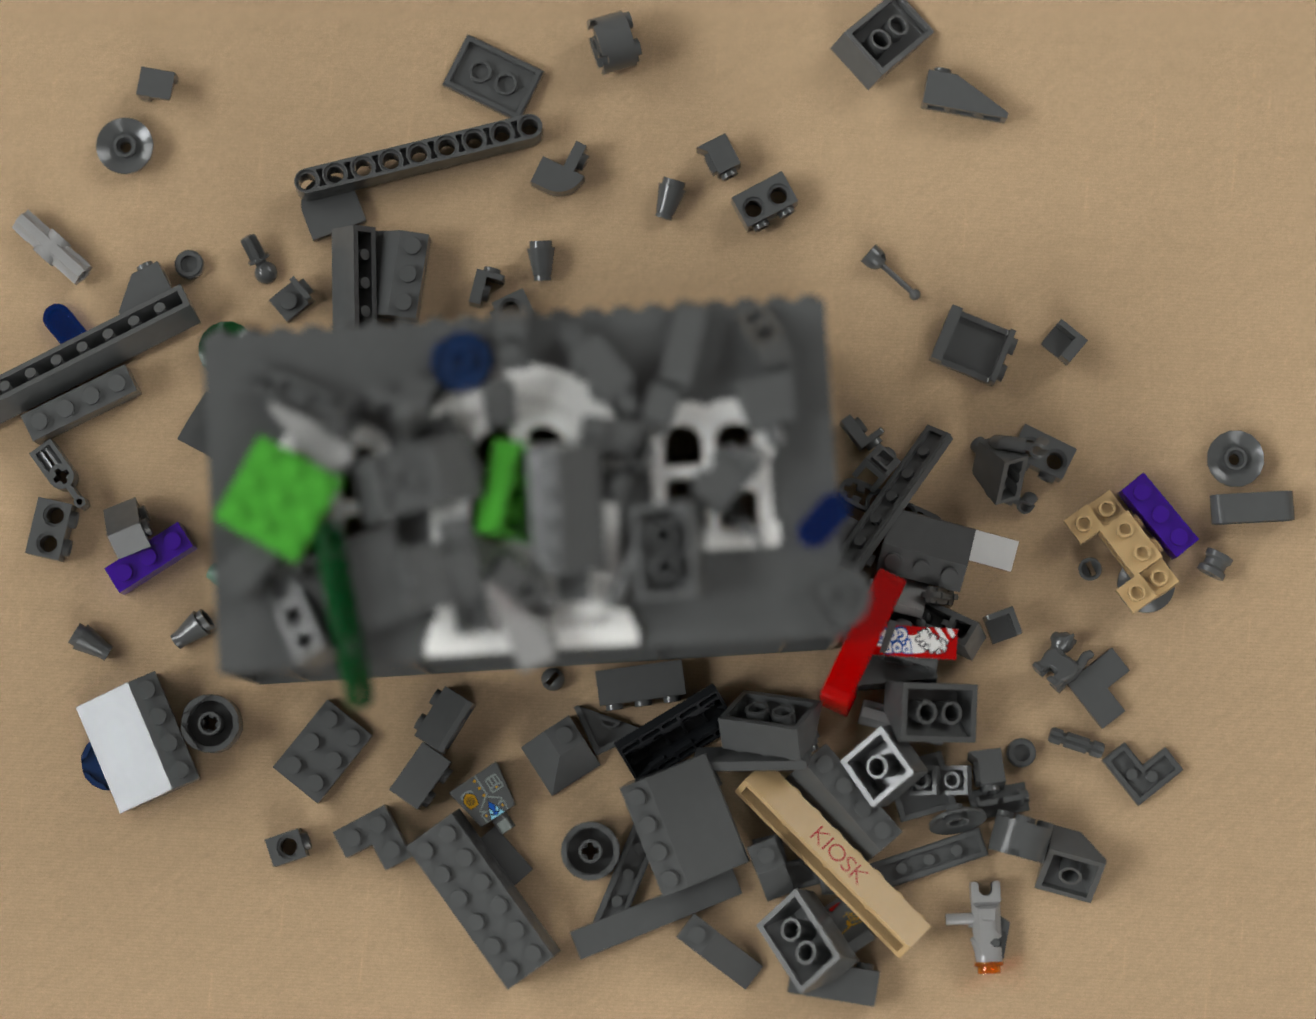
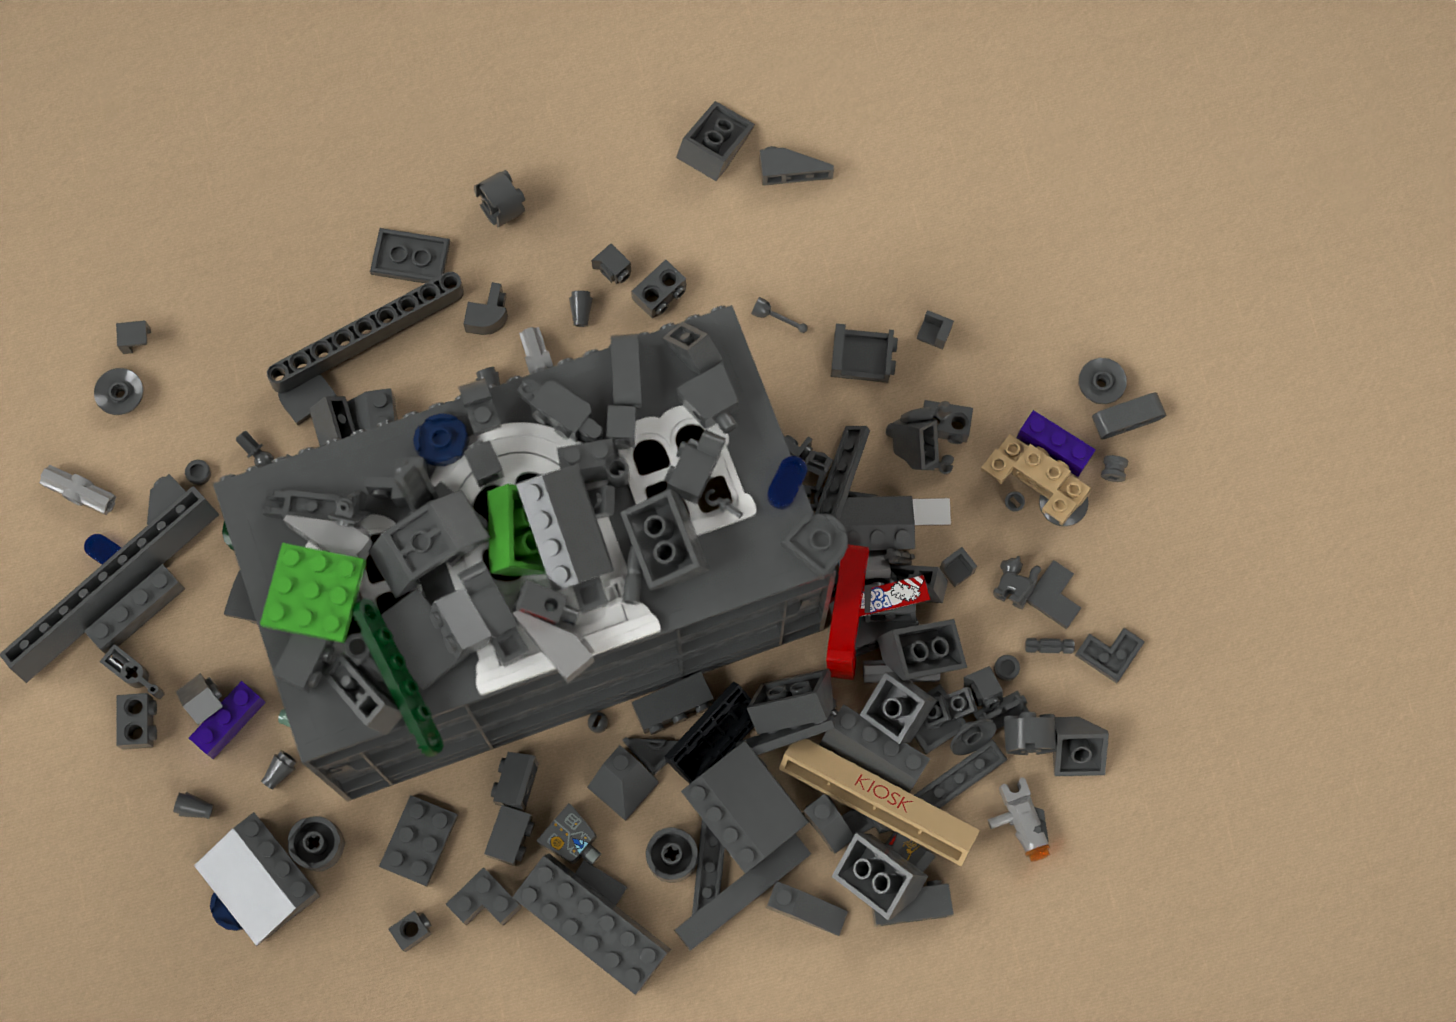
camera: 20 degrees left, 10 degrees down
none -> light grey piece [519,327,553,374]

